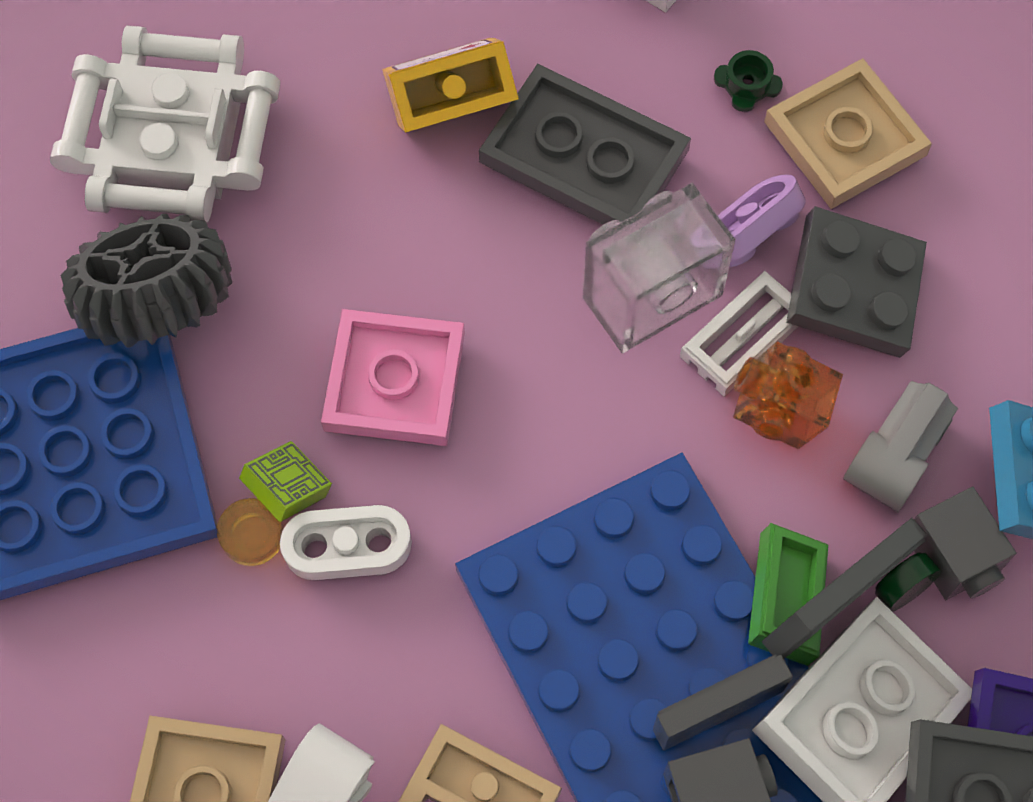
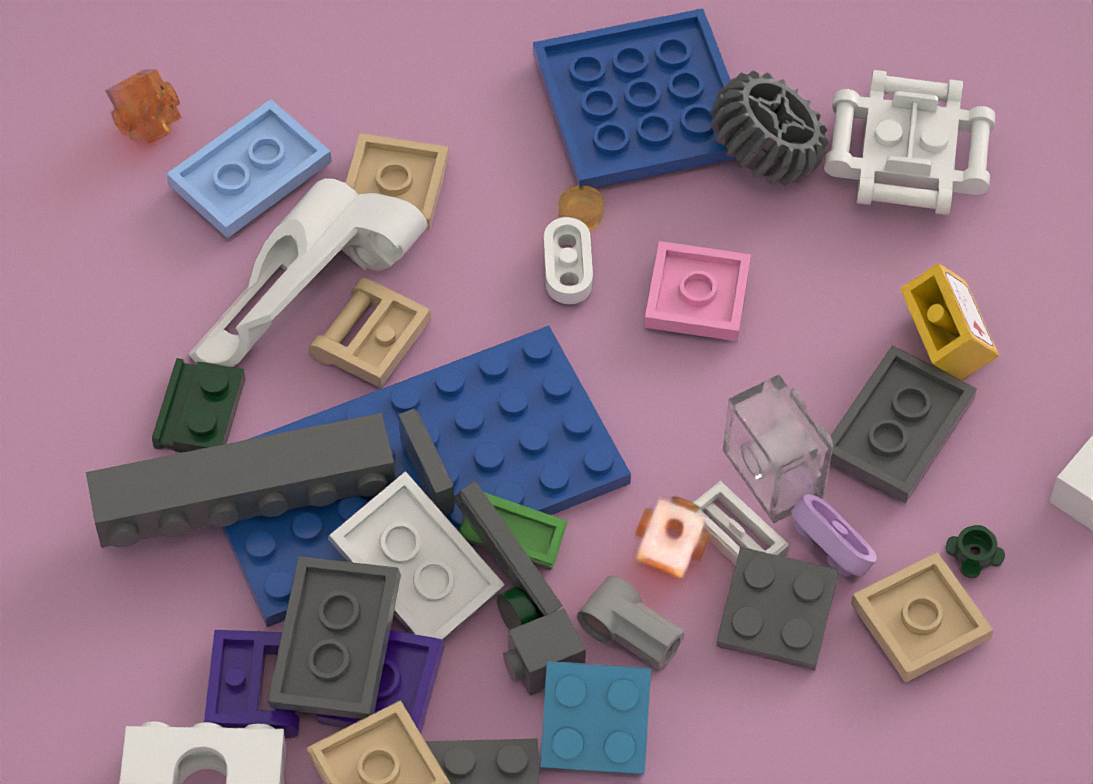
camera: 90 degrees right, 10 degrees down
lime tile [239,441,332,522] -> none

